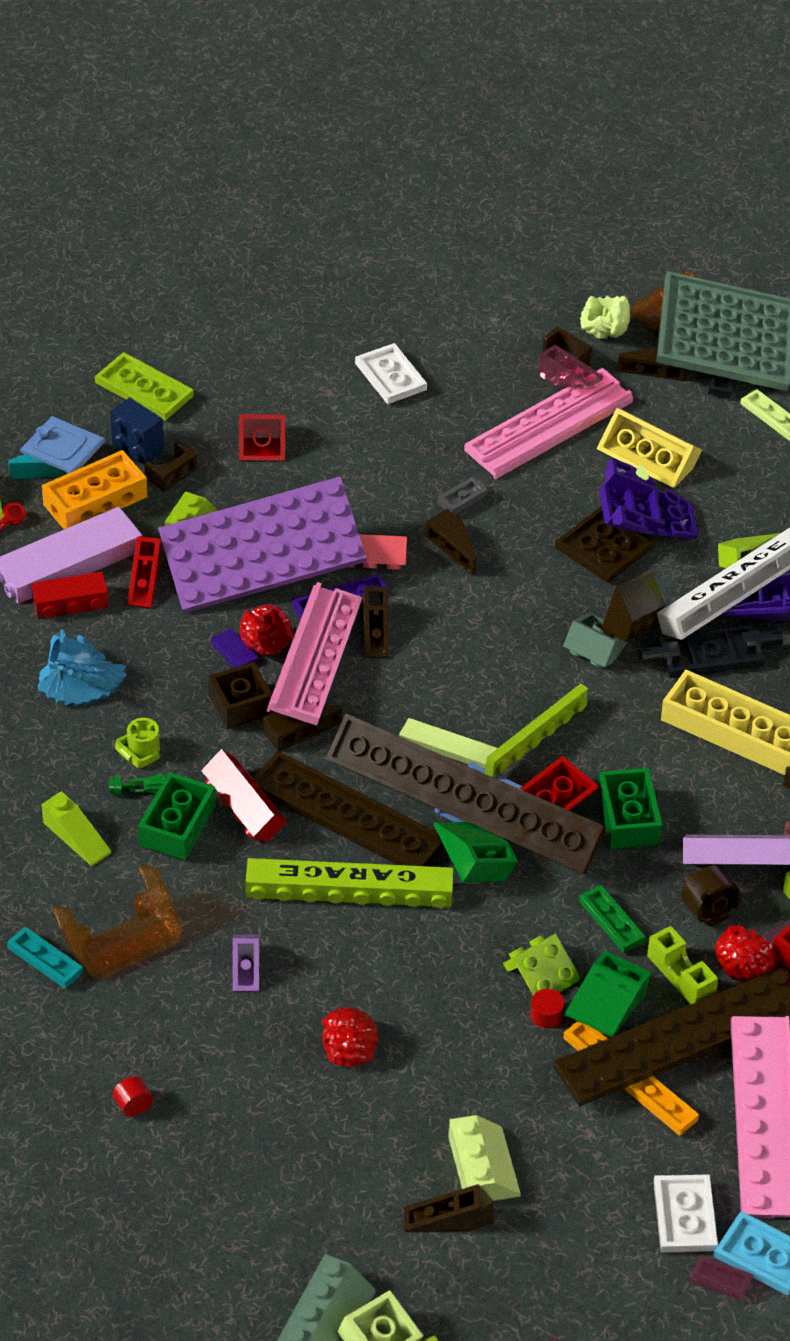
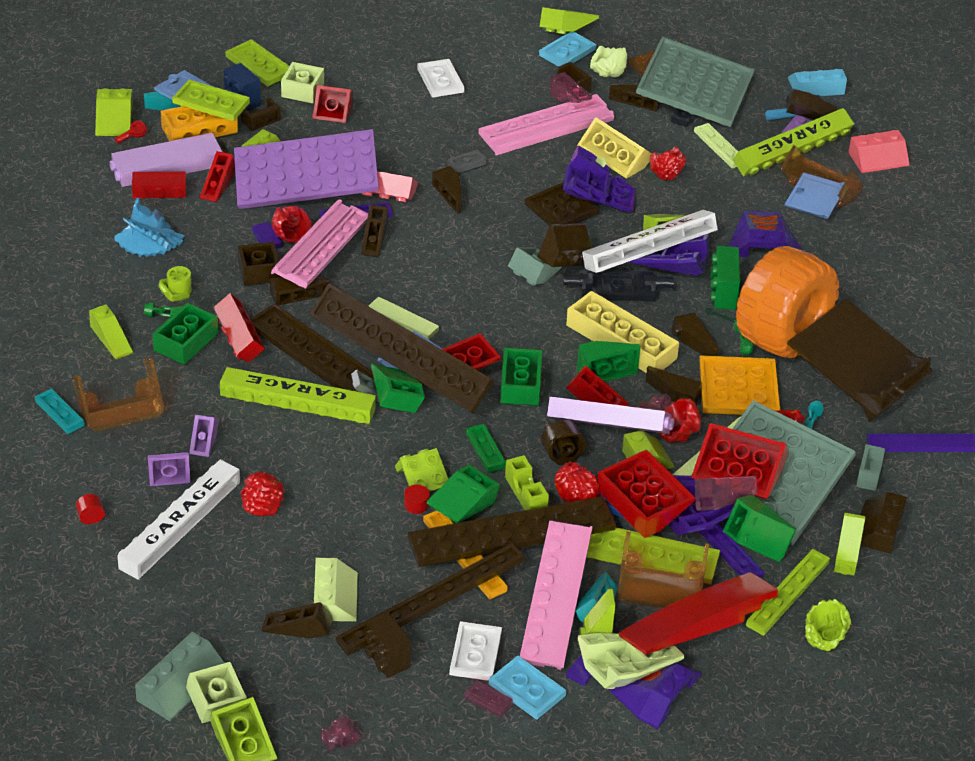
camera: 10 degrees right, 5 degrees down
lime plate [485,684,588,778] -> none
none -> white brick [117,460,240,579]
none -> medium lavender slope [148,452,190,486]
none -> lime plate [172,79,250,121]
none -> yellowish green brick [281,62,324,103]
none -> dark brown plate [336,543,524,656]
none -> dark grey plate [351,370,379,402]
none -> dark brown brick [364,612,411,678]
none -> medium azure plate [539,32,596,67]
none -> lime slope [540,7,599,34]
none -> red slope [566,366,629,406]
none -> green slope [577,341,641,382]
none -> red hair [649,146,686,181]

